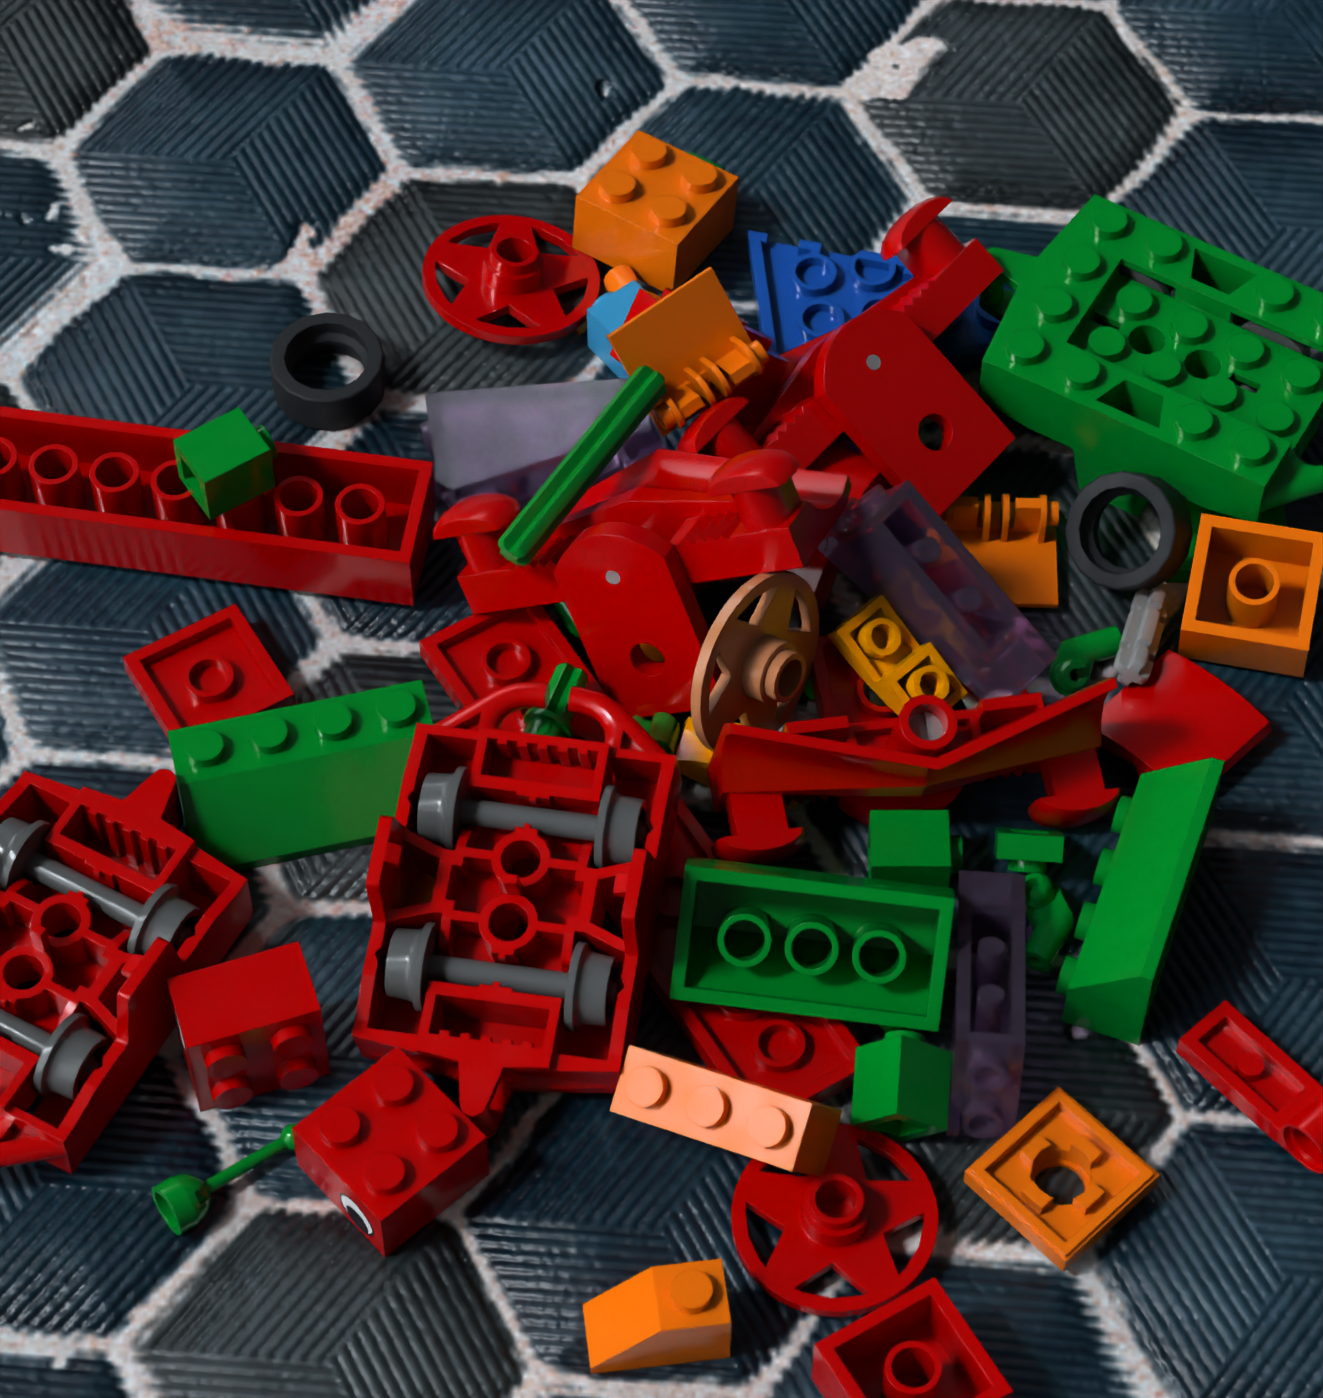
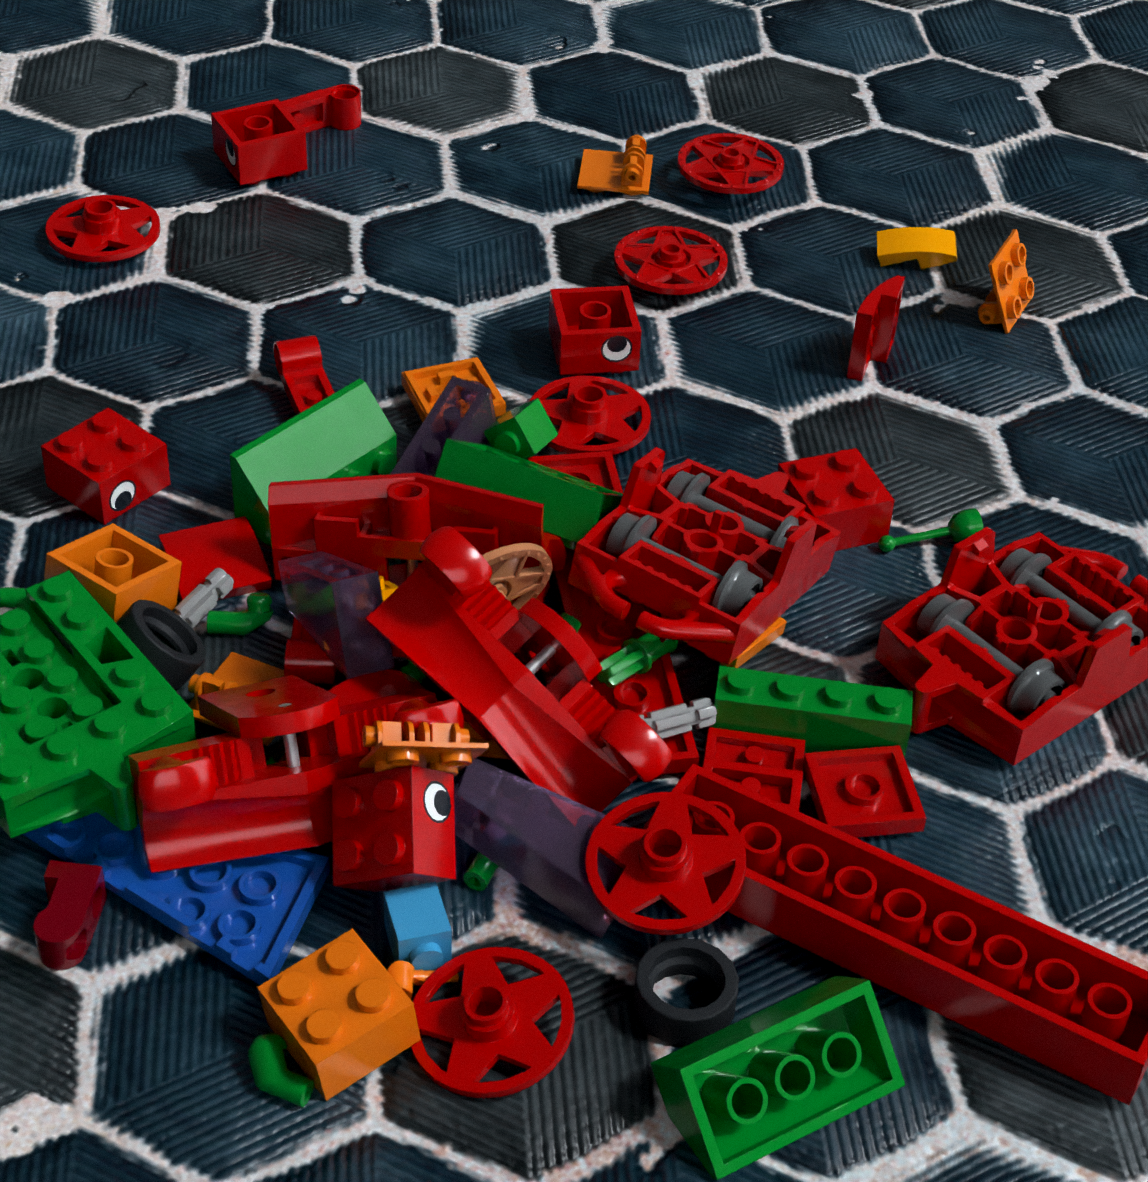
camera: 160 degrees left, 15 degrees down
red brick [166,941,330,1112] -> none
green brick [173,407,278,520] -> none
green axle [498,365,667,567] -> none
orange slope [583,1258,731,1374] -> none
brick [609,1045,842,1176] -> none
none -> dark red leg [33,860,107,970]
none -> red wheel [585,792,746,935]
none -> light grey axle [638,697,717,739]
none -> green slope [650,976,905,1180]
none -> red slope [703,727,806,811]

